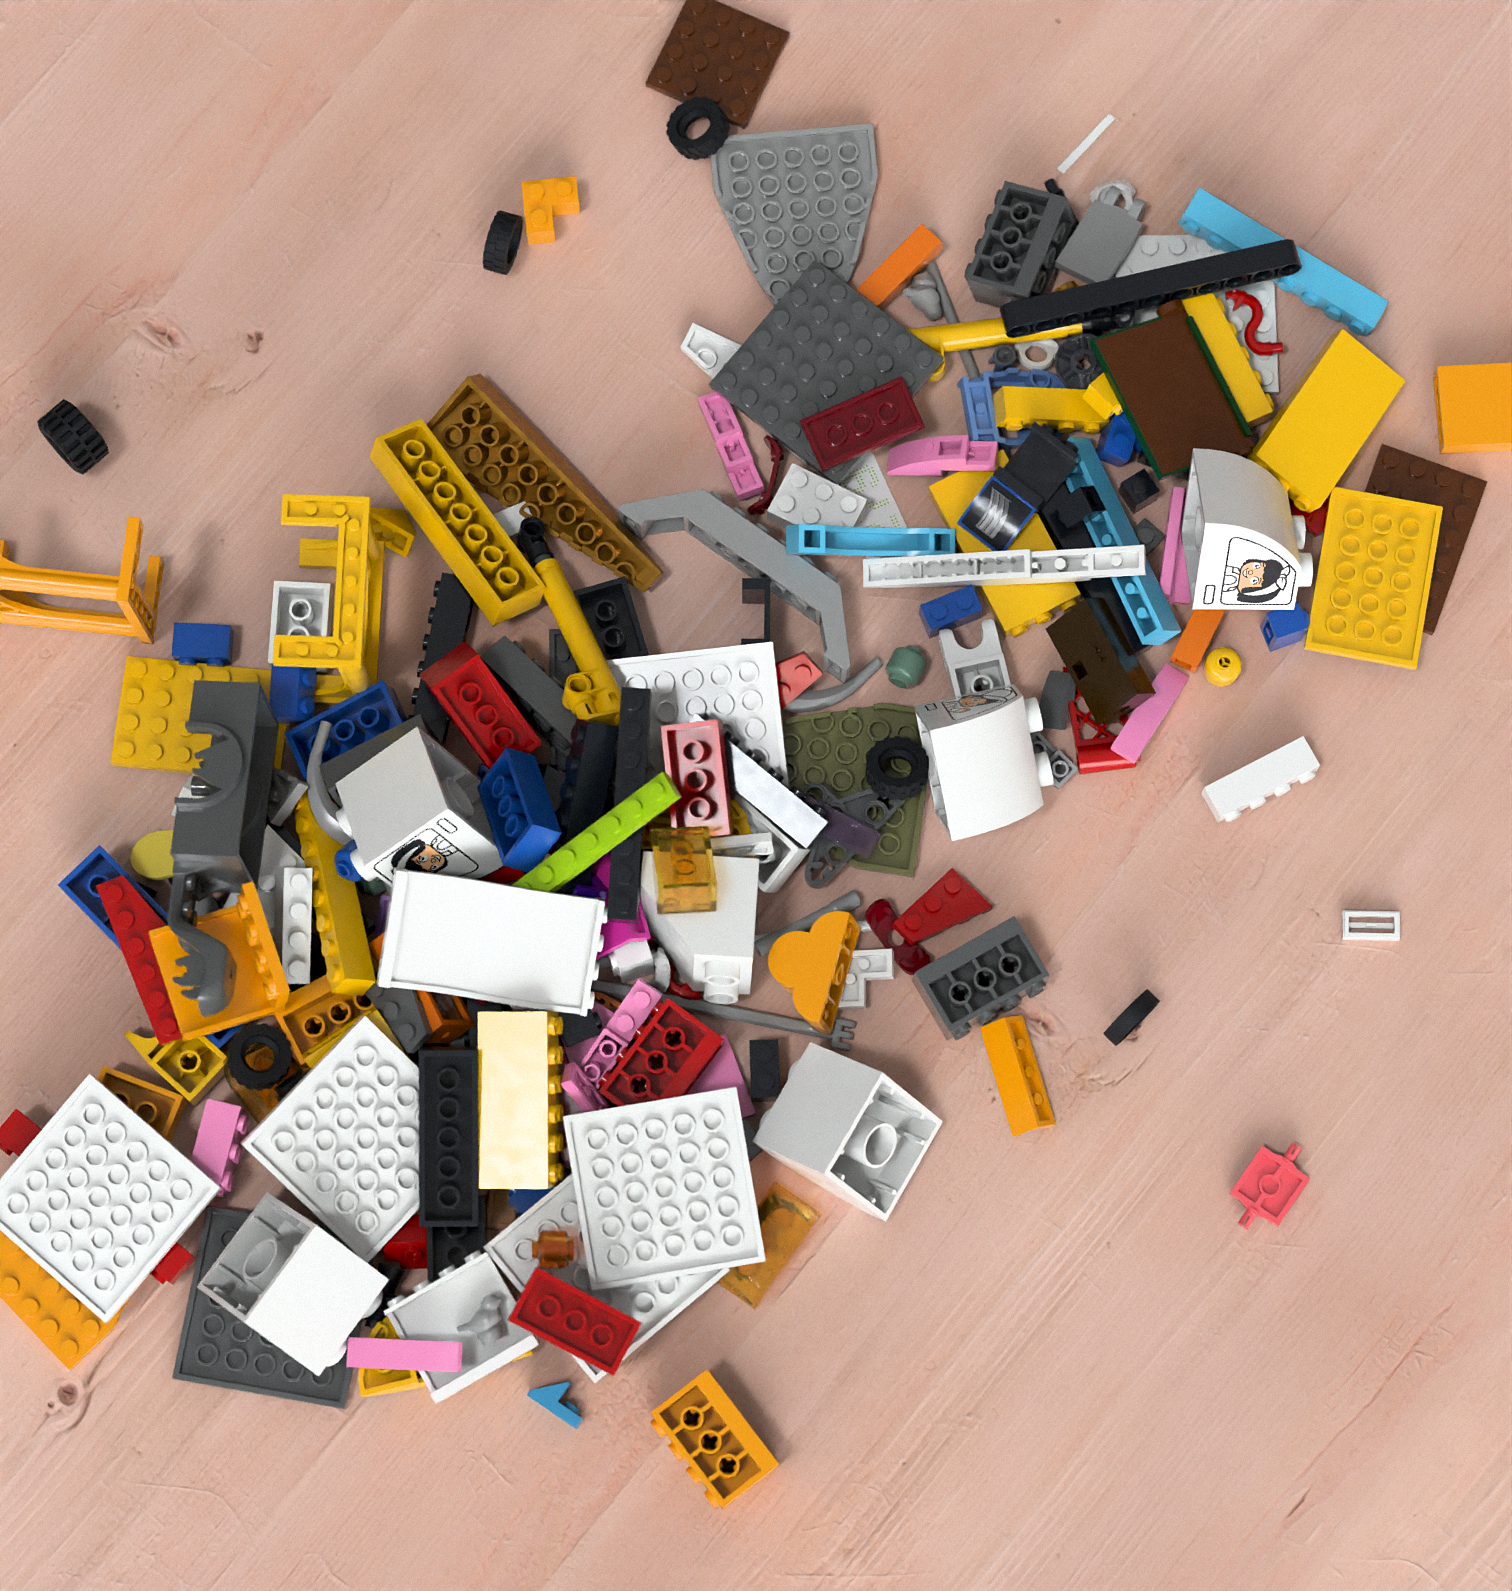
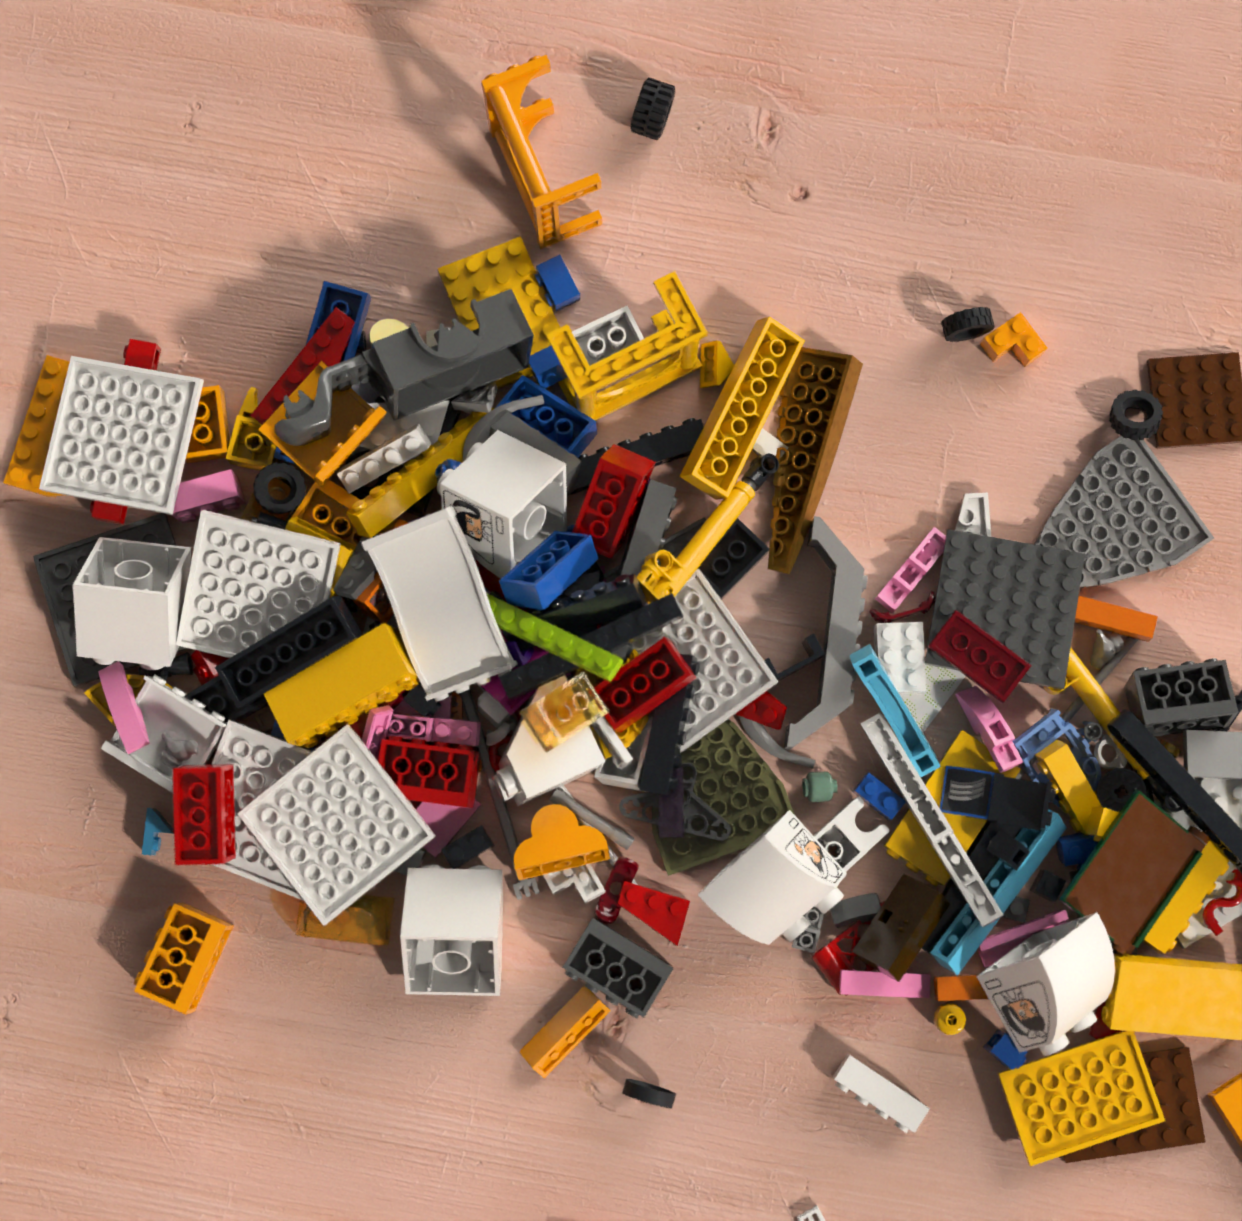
camera: 60 degrees right, 5 degrees up
clear orange head [532,1230,574,1269] -> none
black tyre [865,736,929,800] -> none

